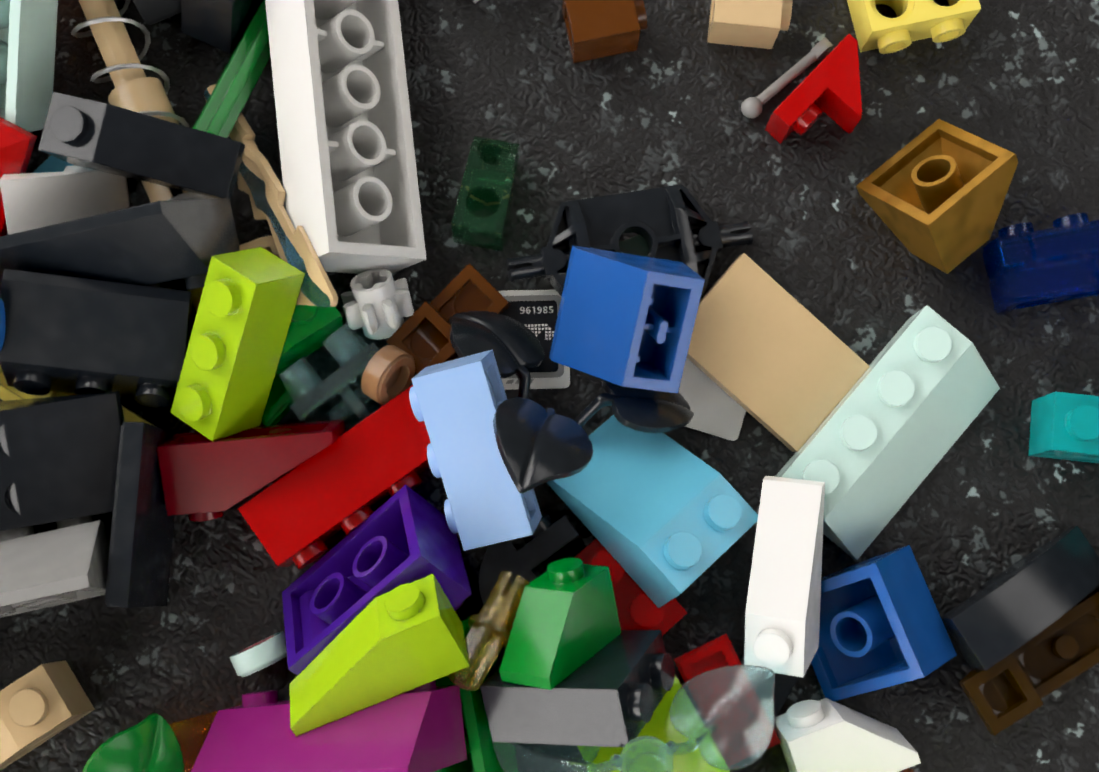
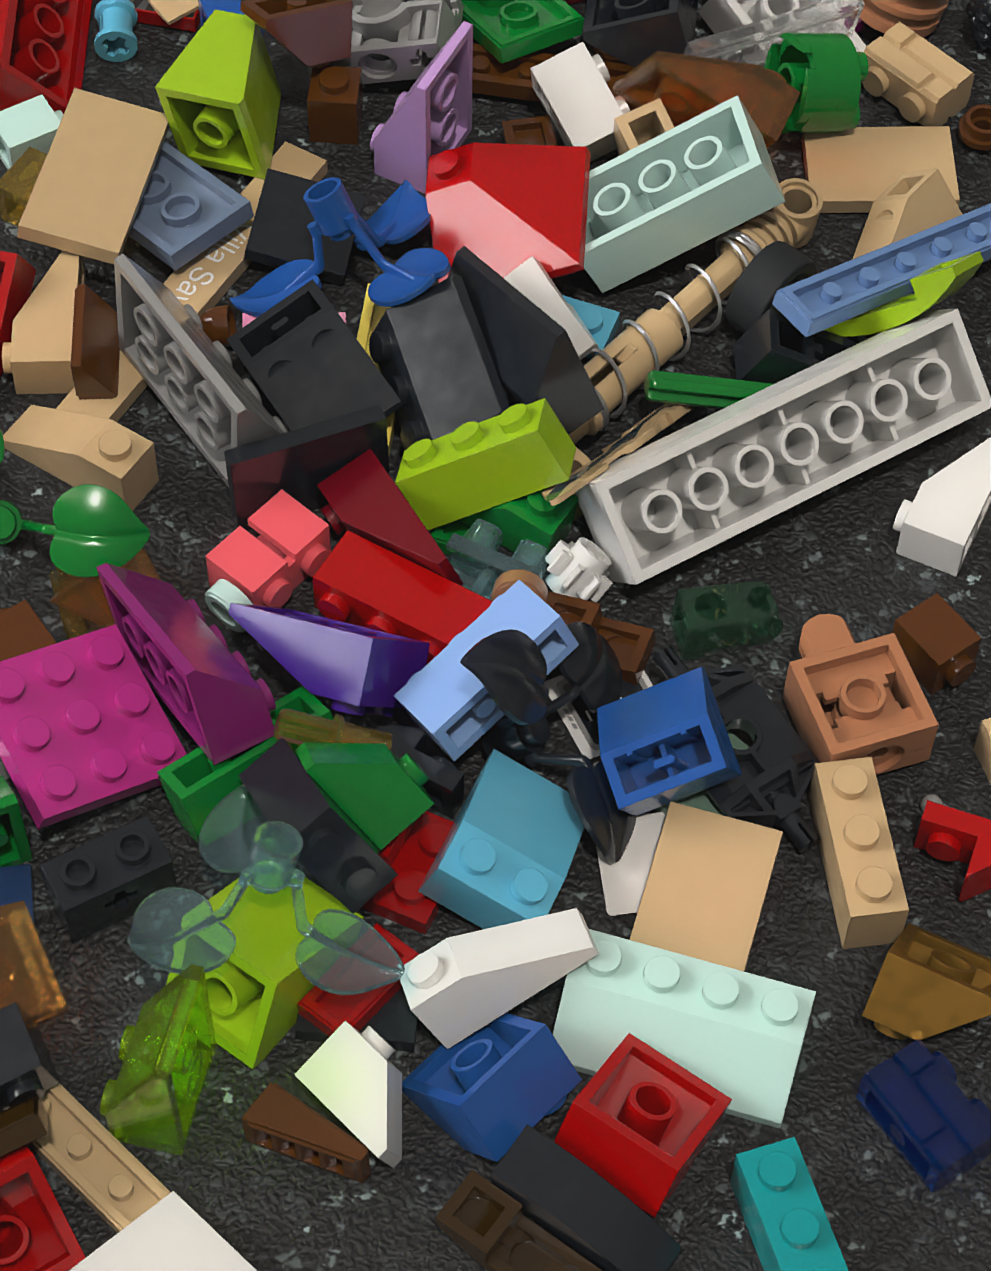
camera: 65 degrees right, 25 degrees down
black slope [38,92,245,201] -> none
lime slope [289,574,470,736] -> none
none -> coral piece [205,489,331,608]
none -> red slope [554,1033,732,1218]
none -> nougat brick [783,614,939,775]
none -> tan brick [808,757,909,949]

